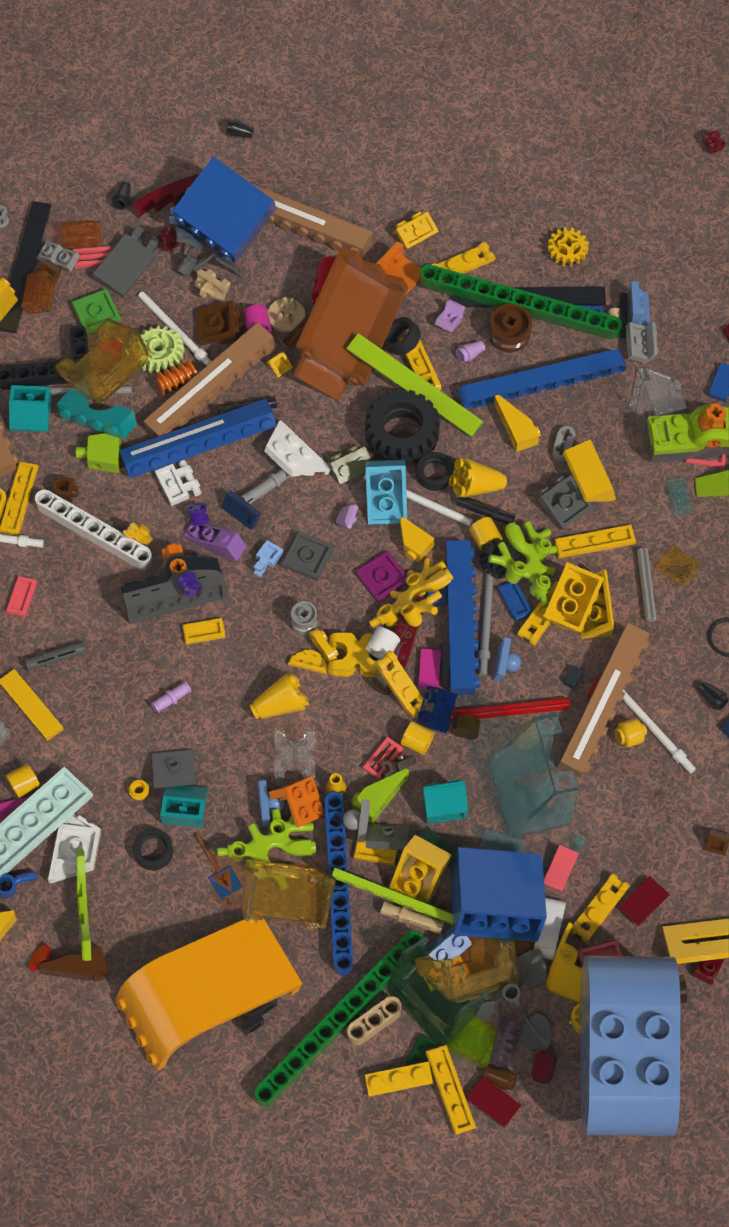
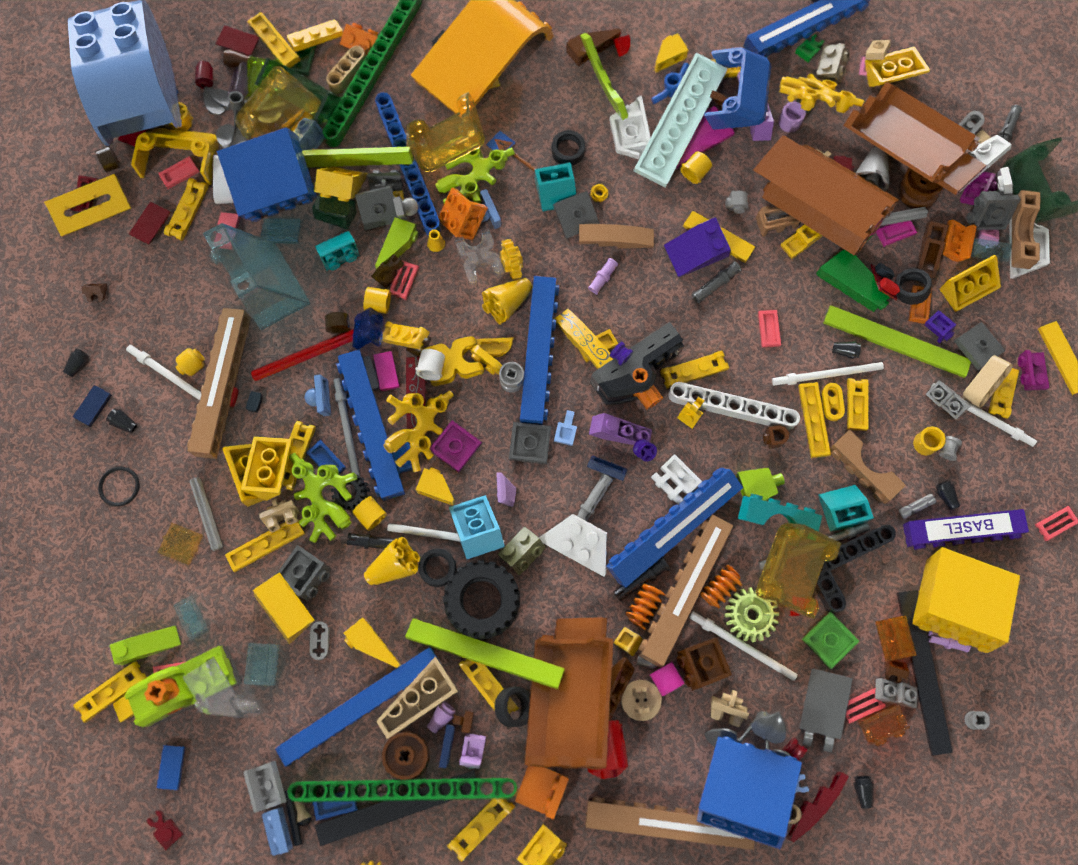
camera: 160 degrees right, 10 degrees up
none -> clear light blue plate [244,643,280,686]
none -> tan hips [259,498,300,533]
none -> orange bracket [340,22,378,55]
none -> dark grey hips [367,170,402,191]
none -> tan wedge [376,656,458,739]
none -> dark blue tile [439,725,456,768]
none -> reddish brown tile [453,711,474,733]
none -> yellow gear [500,239,523,280]
none -> blue brick [520,276,559,425]
none -> yellow slope [554,309,613,369]
none -> medium nougat slope [579,224,654,248]
none -> orange piece [625,584,665,630]
none -> yellow plate [660,351,729,389]
none -> dark purple slope [664,217,731,278]

